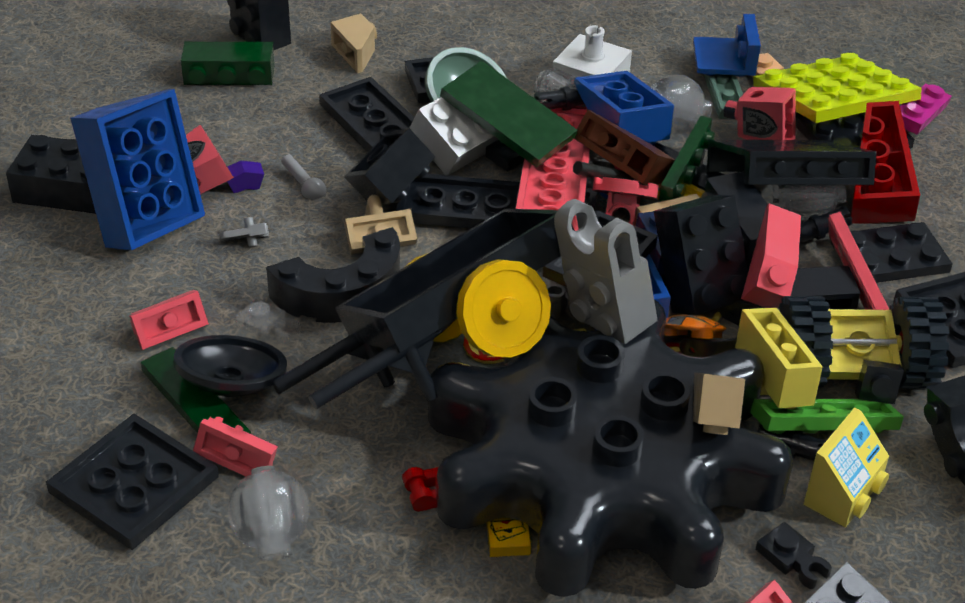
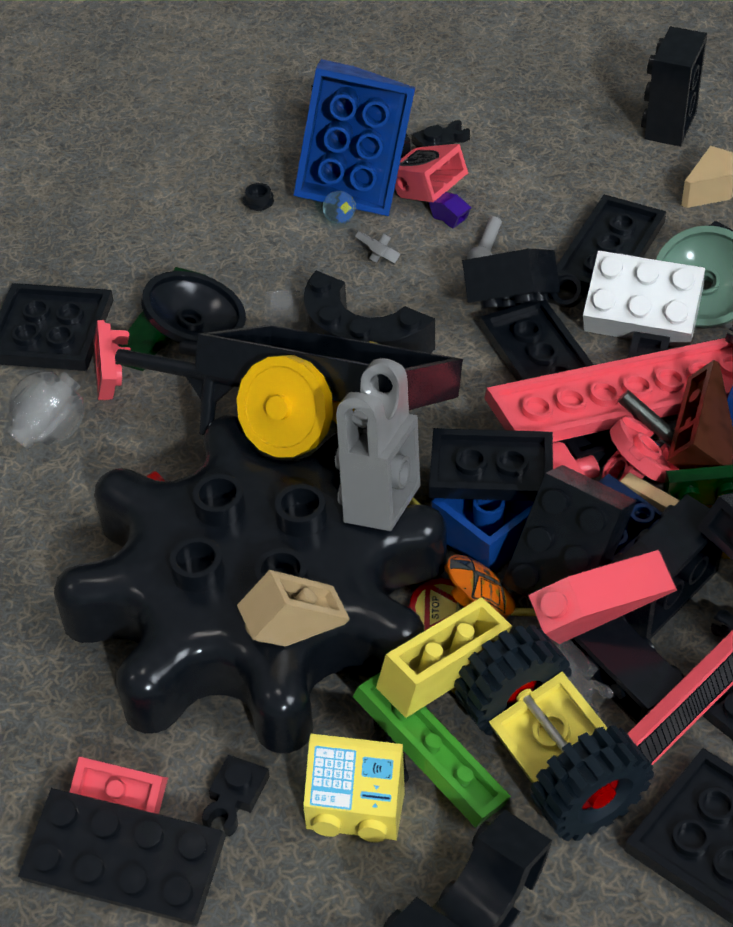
camera: 65 degrees right, 5 degrees up
coral plate [129,290,209,350] -> none
dark green brick [181,41,275,85] -> none
tan plate [344,195,417,254] -> none
dark green tile [440,61,578,168] -> none
black plate [855,360,904,404] -> none
none -> black plate [243,183,274,211]
none -> clear light blue tile [323,191,356,224]

